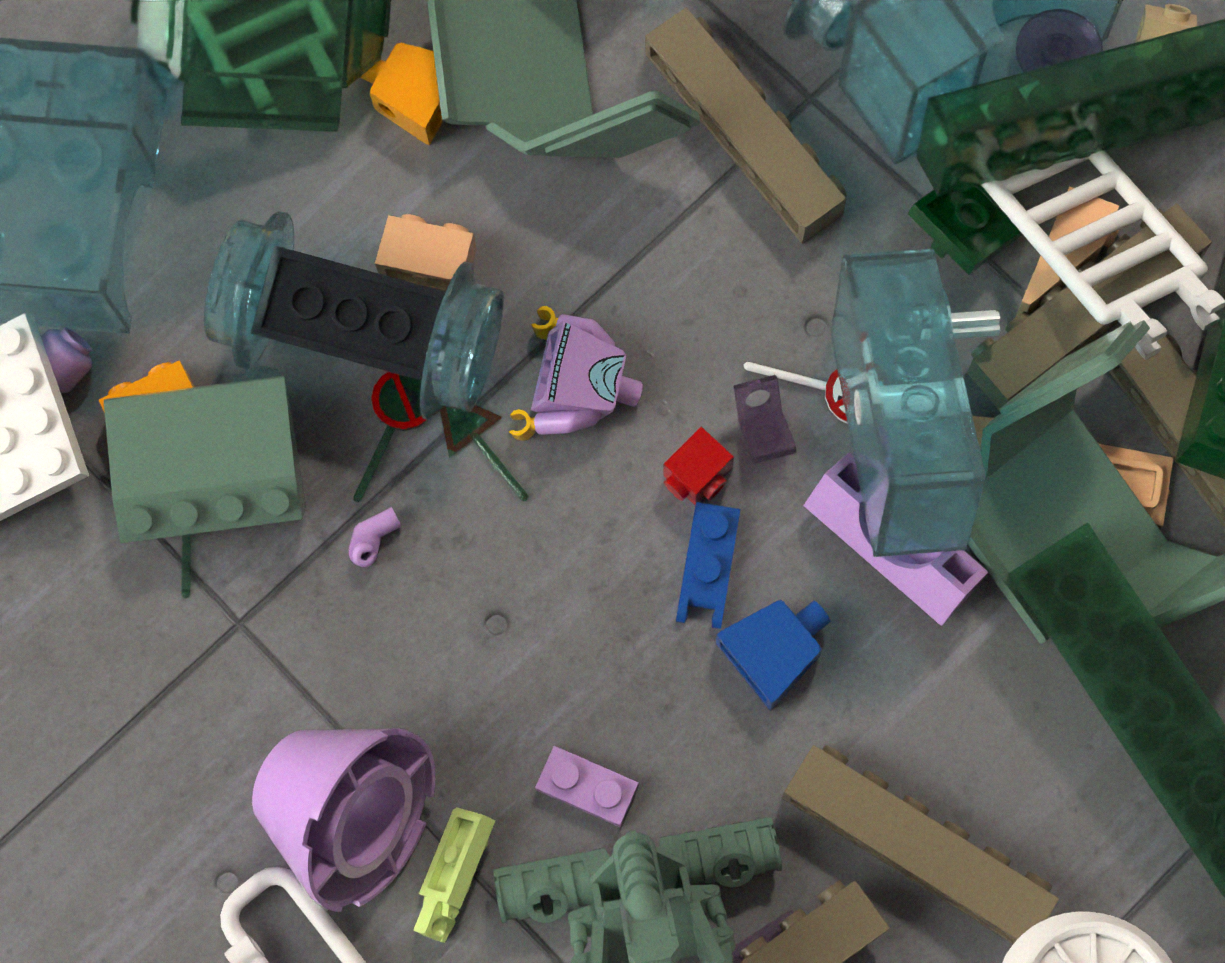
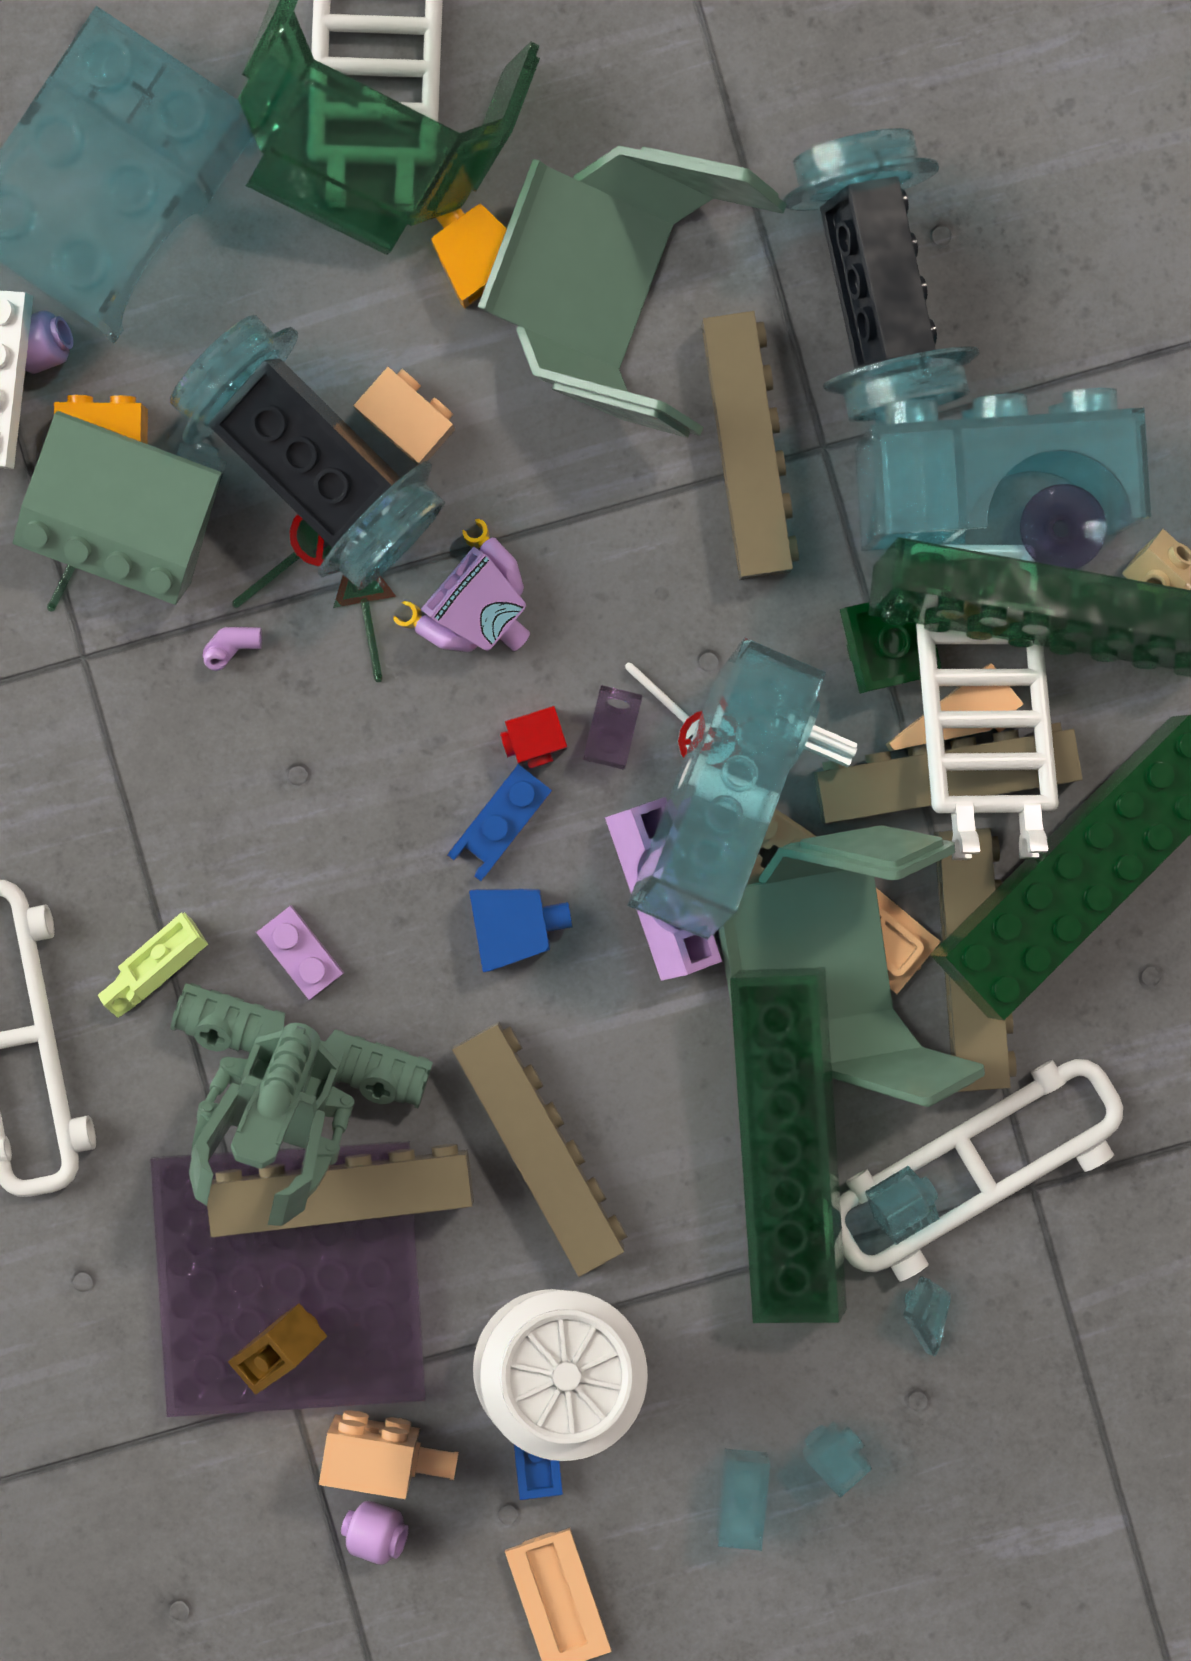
camera: 25 degrees right, 15 degrees up
lavender cone [252,728,435,912] -> none

